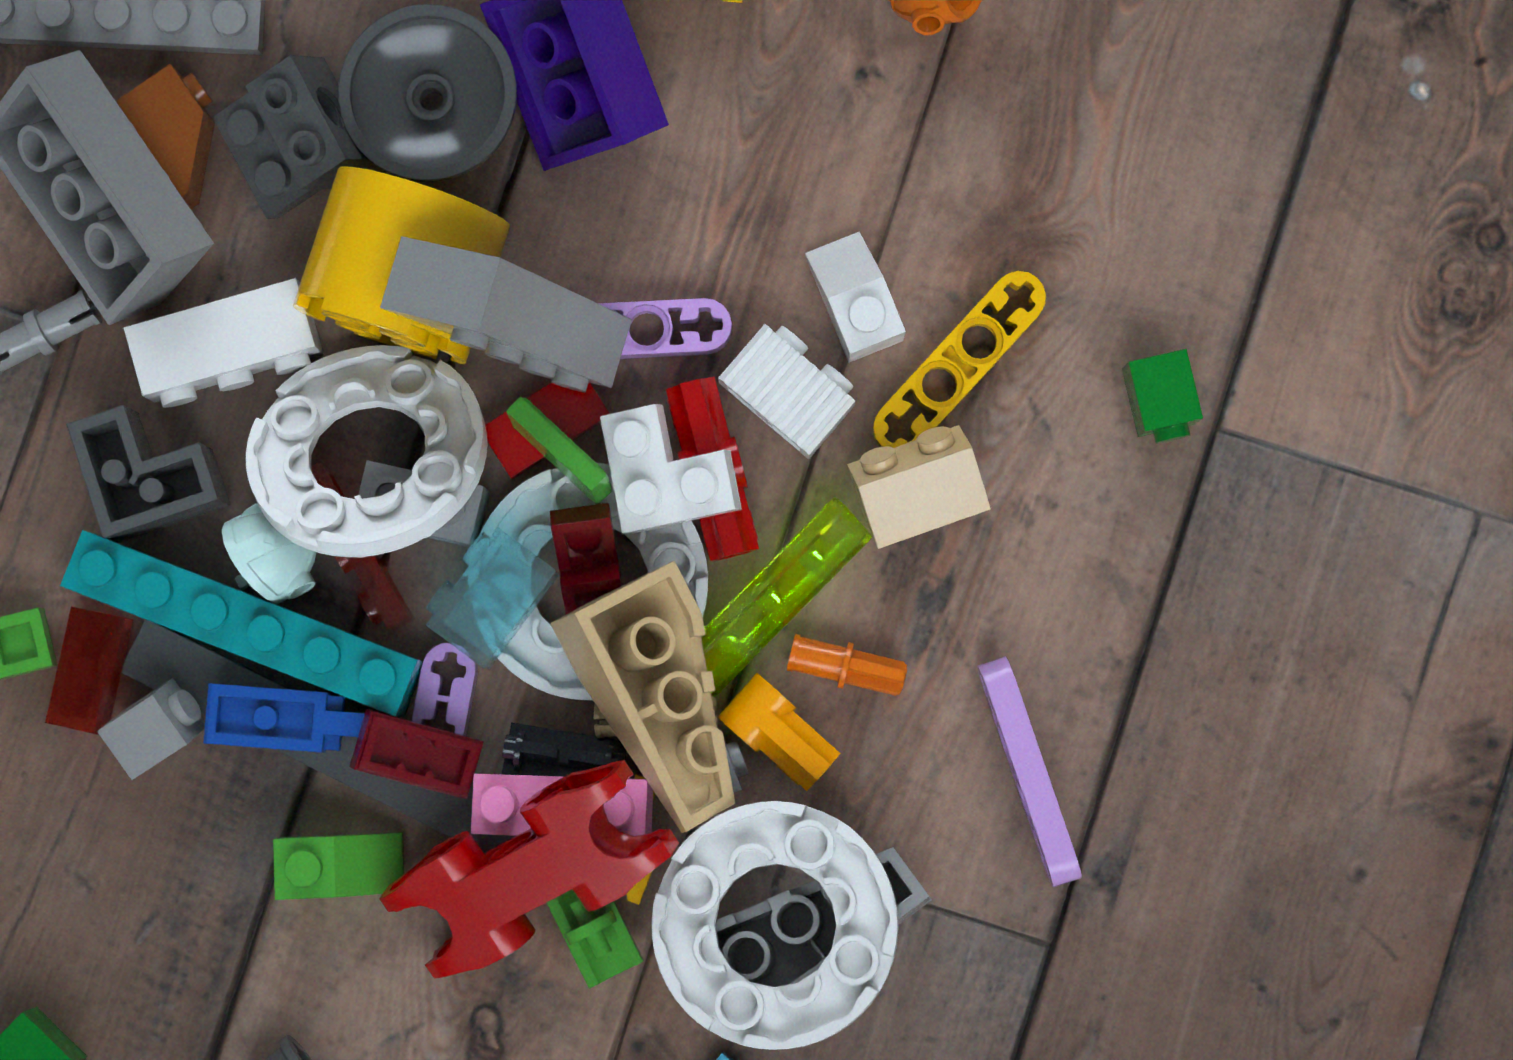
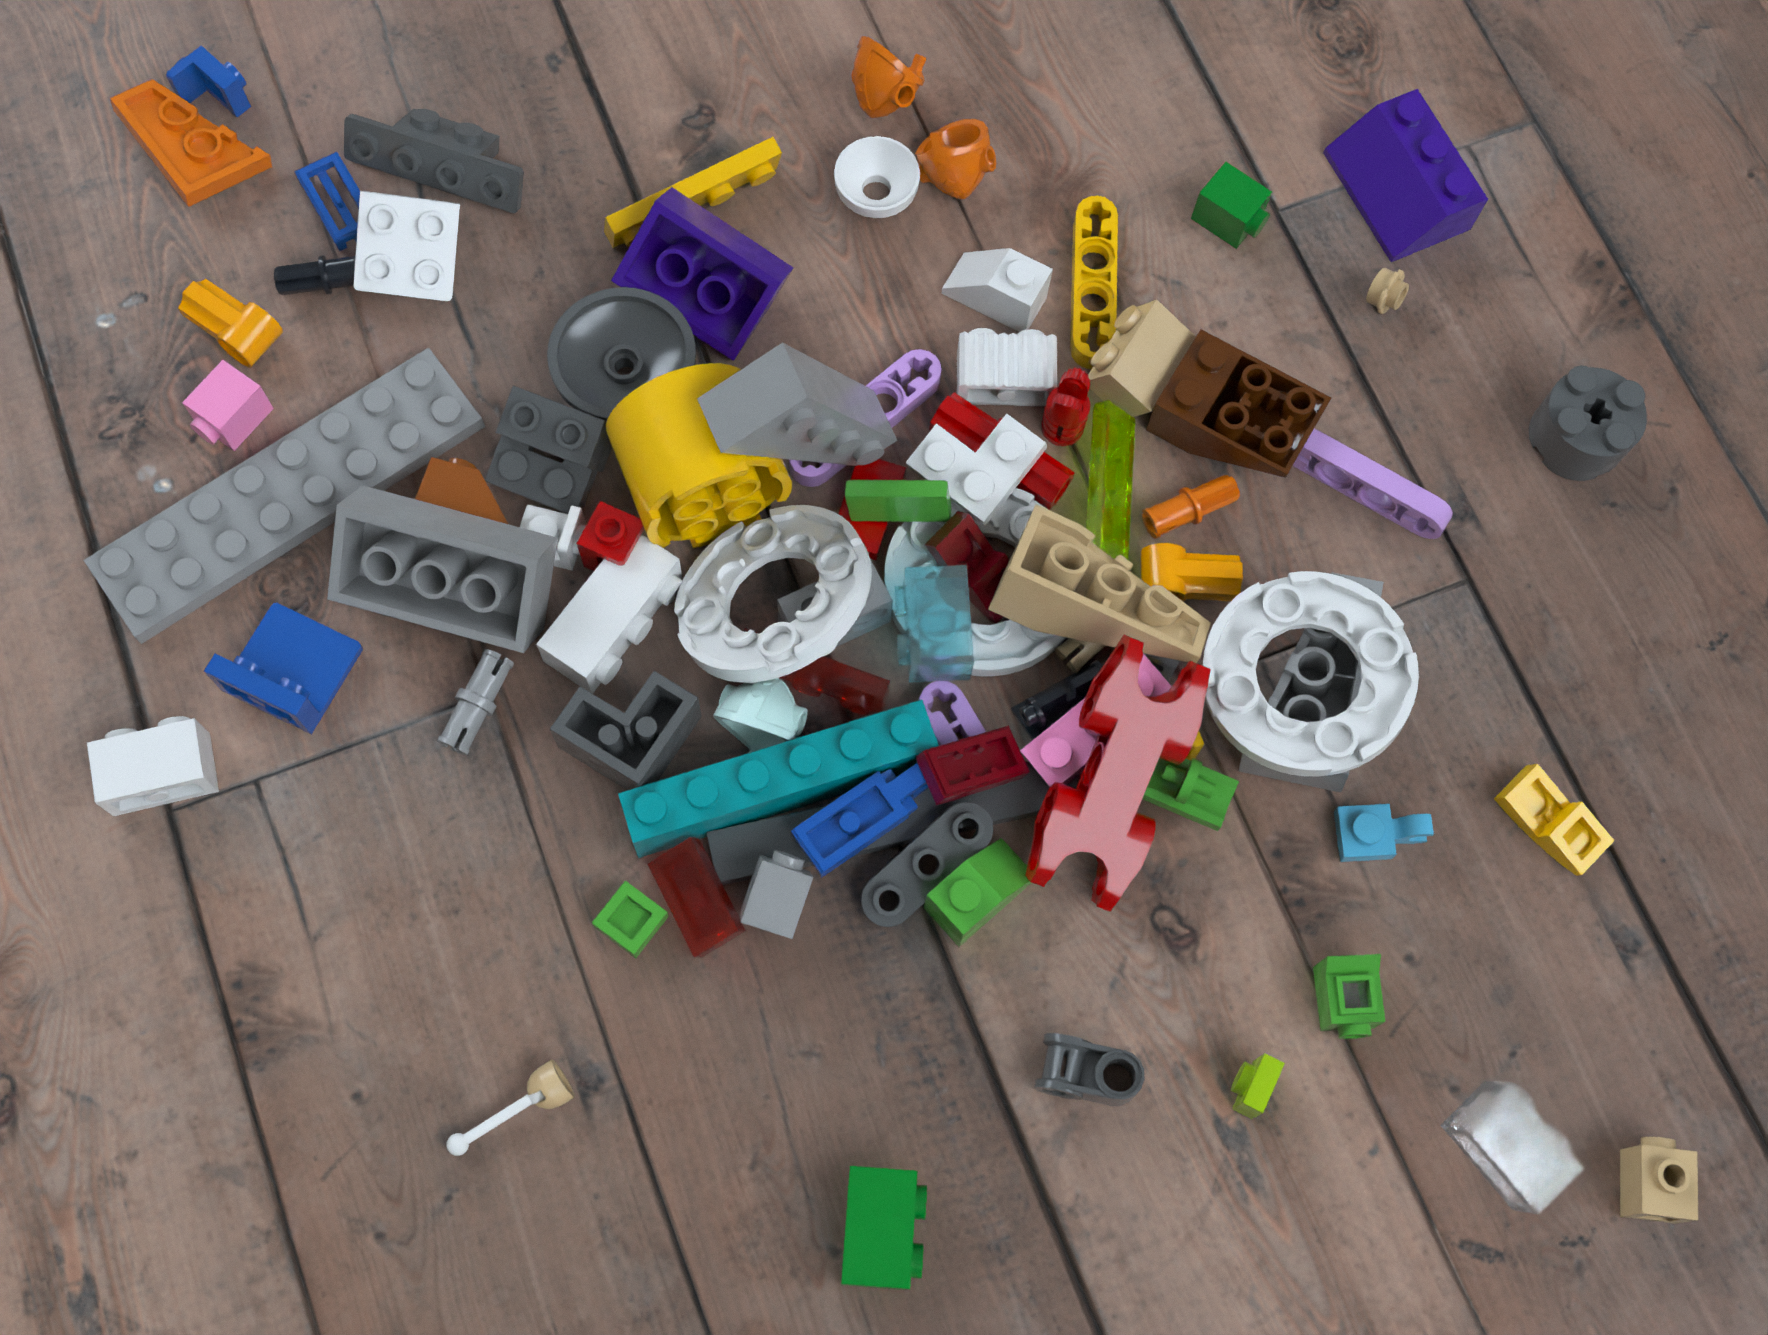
camera: 50 degrees left, 15 degrees down
none -> white bracket [520,504,587,571]
none -> red bracket [576,501,644,571]
none -> white piece [834,136,920,218]
none -> dark grey plate [860,802,993,927]
none -> orange helmet [915,119,996,200]
none -> red hinge [1041,367,1091,446]
none -> reddish brown slope [1146,329,1331,478]
none -> dark purple slope [1323,89,1488,262]
none -> tan plate [1366,268,1409,314]
none -> dark grey brick [1529,365,1647,481]

